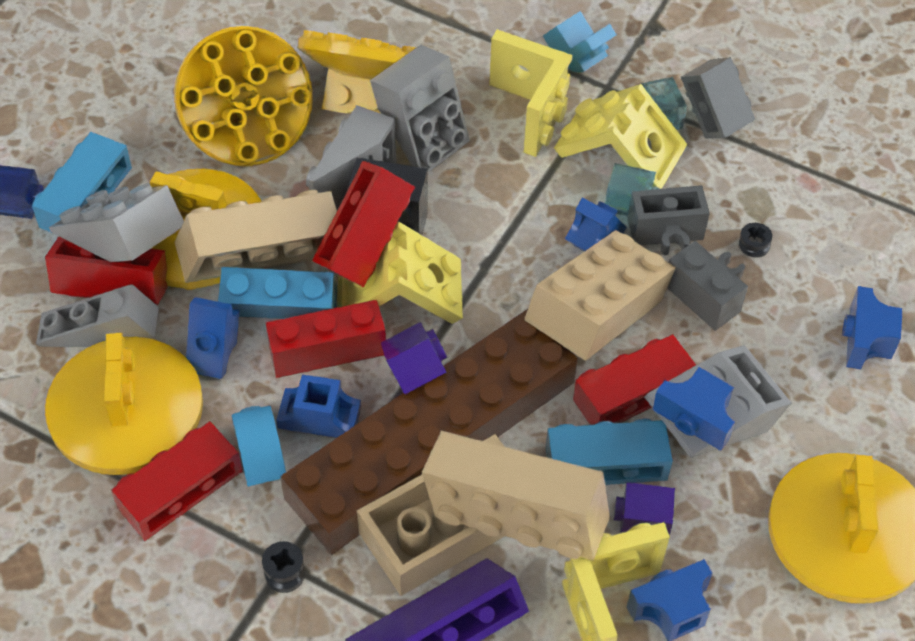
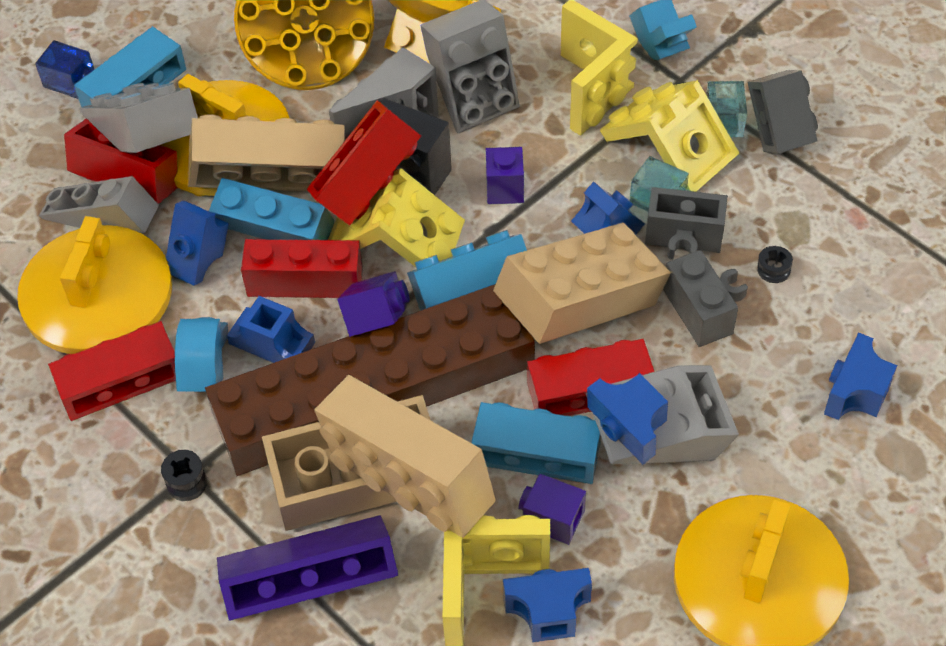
camera: 20 degrees right, 0 degrees up
none -> dark azure brick [407,230,527,311]
none -> dark purple brick [486,147,524,204]

